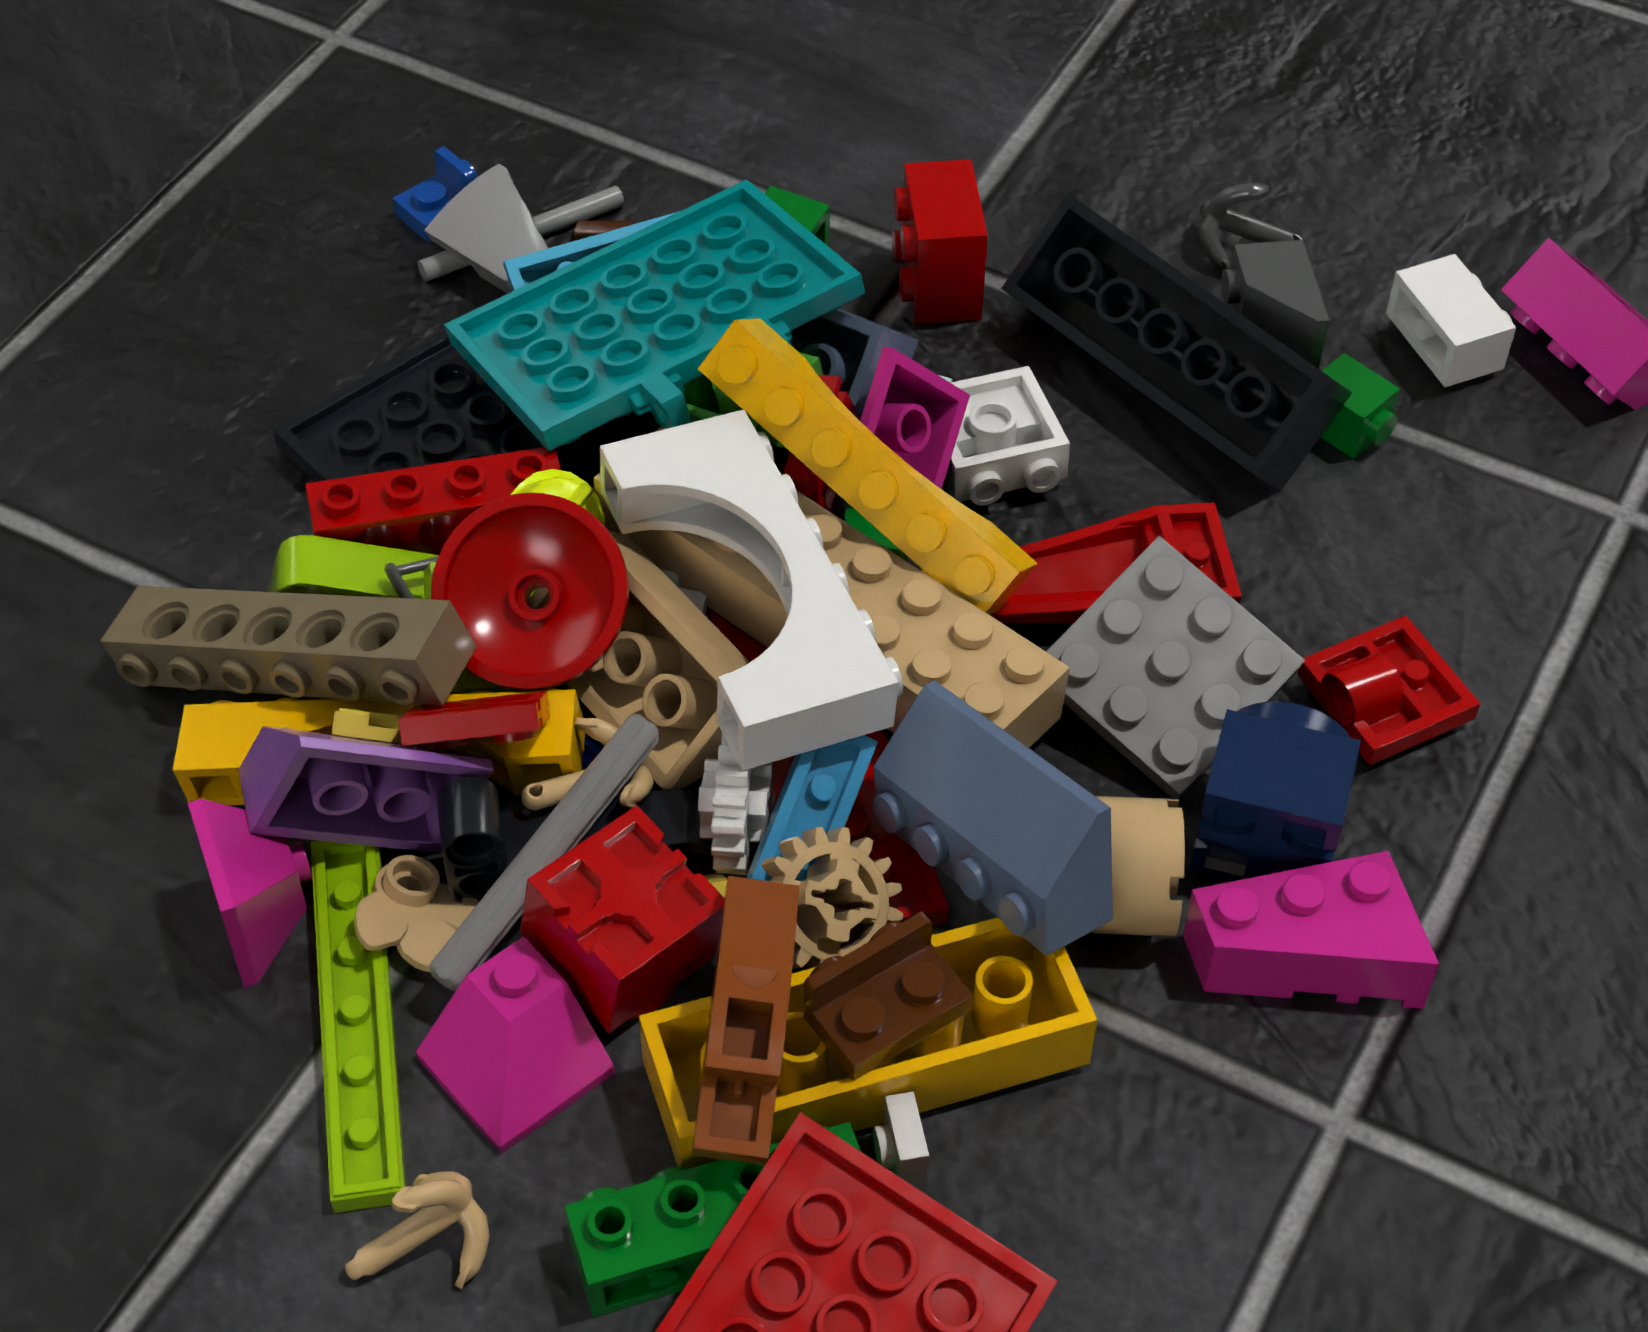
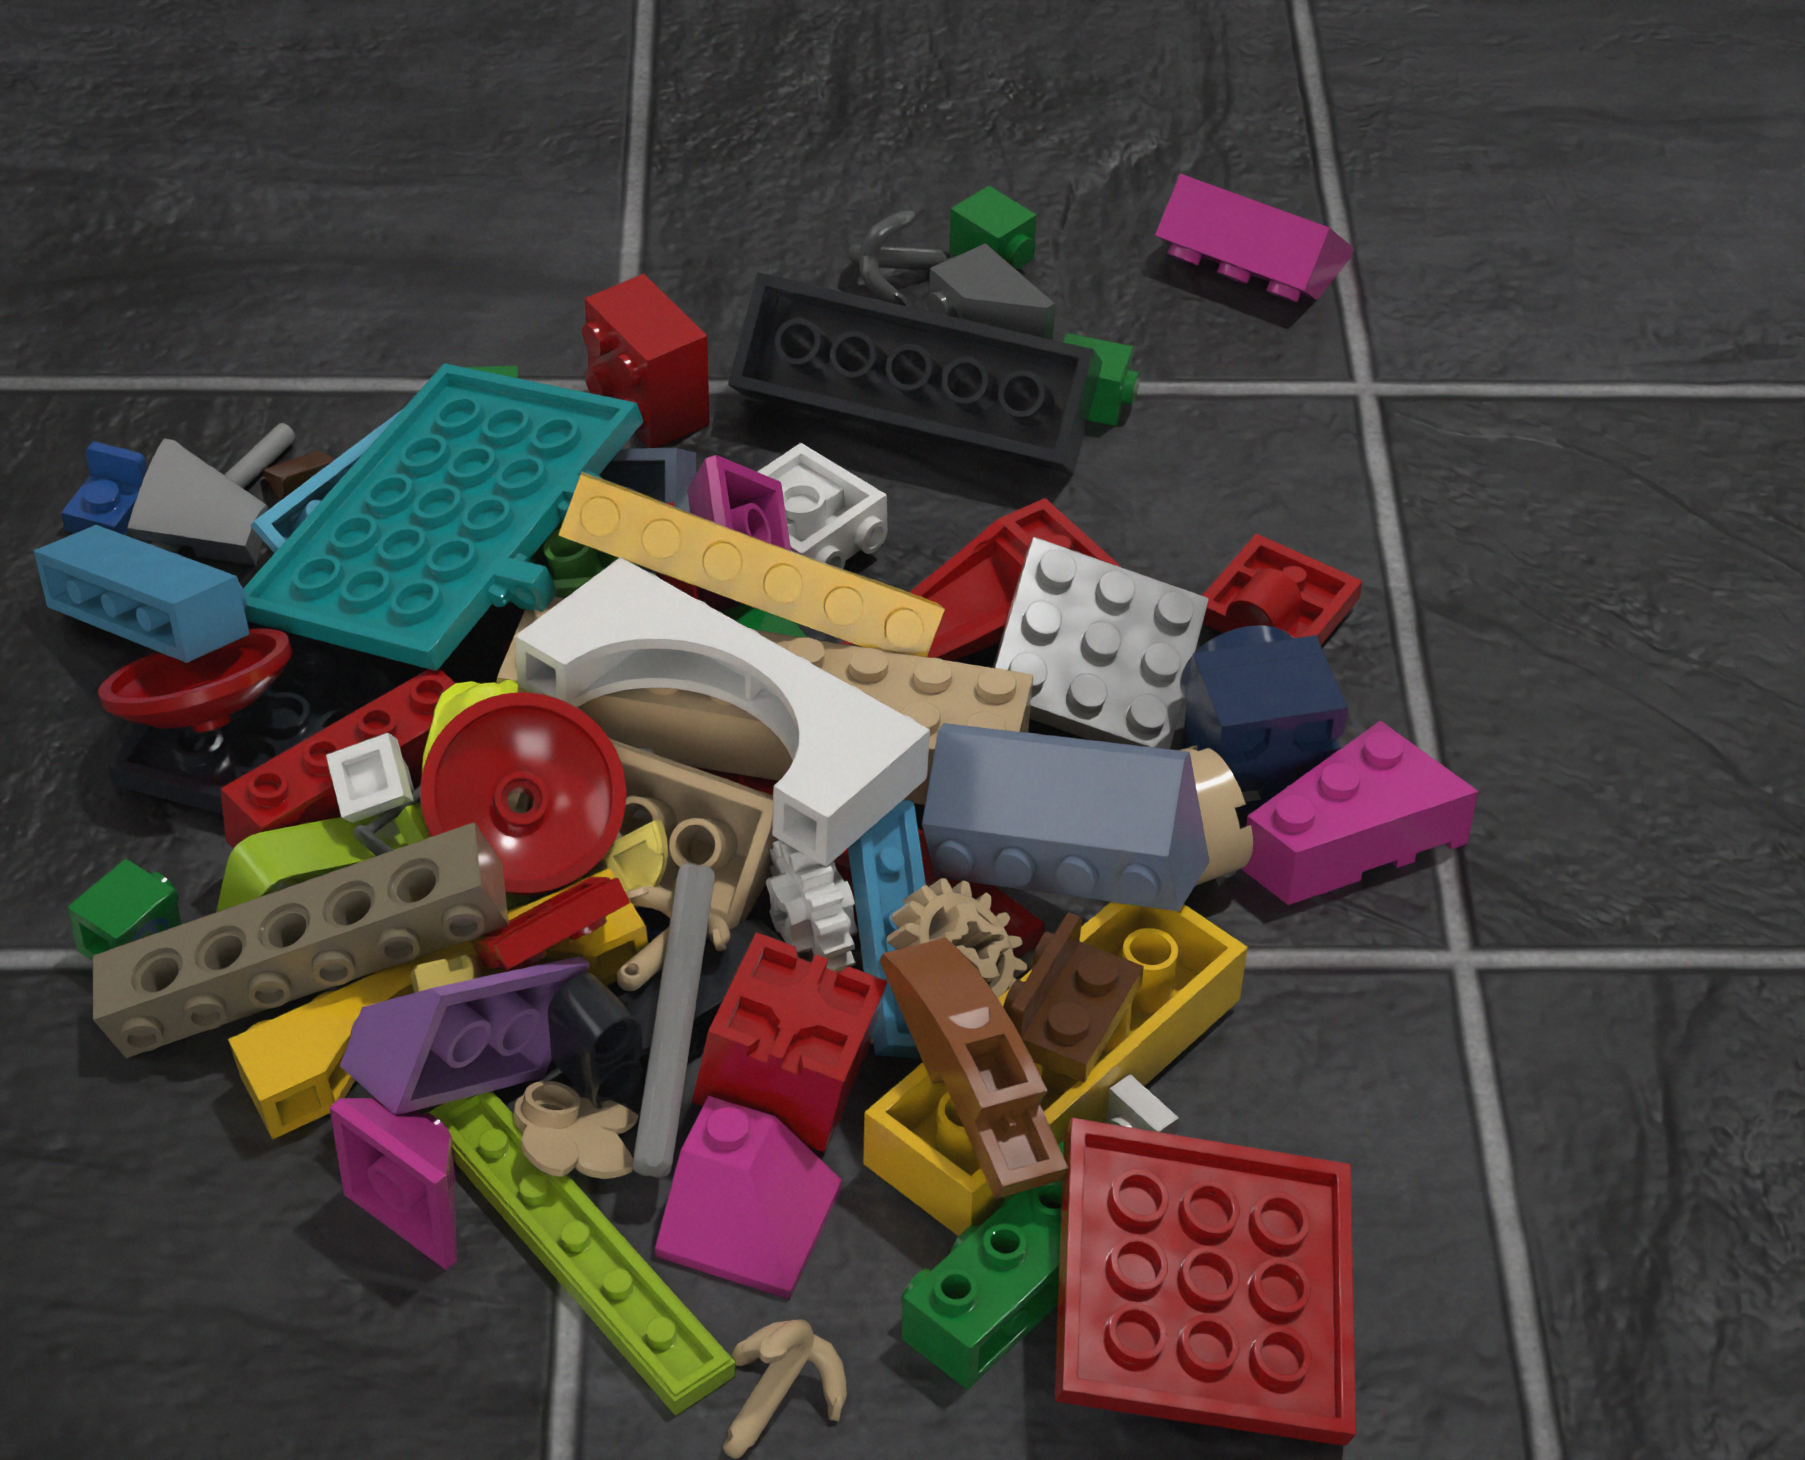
camera: 30 degrees left, 5 degrees down
white brick [1386,254,1516,387] -> none
none -> dark azure brick [34,525,250,663]
none -> green brick [67,858,182,961]
none -> red dish [98,629,292,732]
none -> white tile [326,733,414,823]
none -> light yellow tile [601,820,668,909]
none -> green brick [949,185,1037,269]

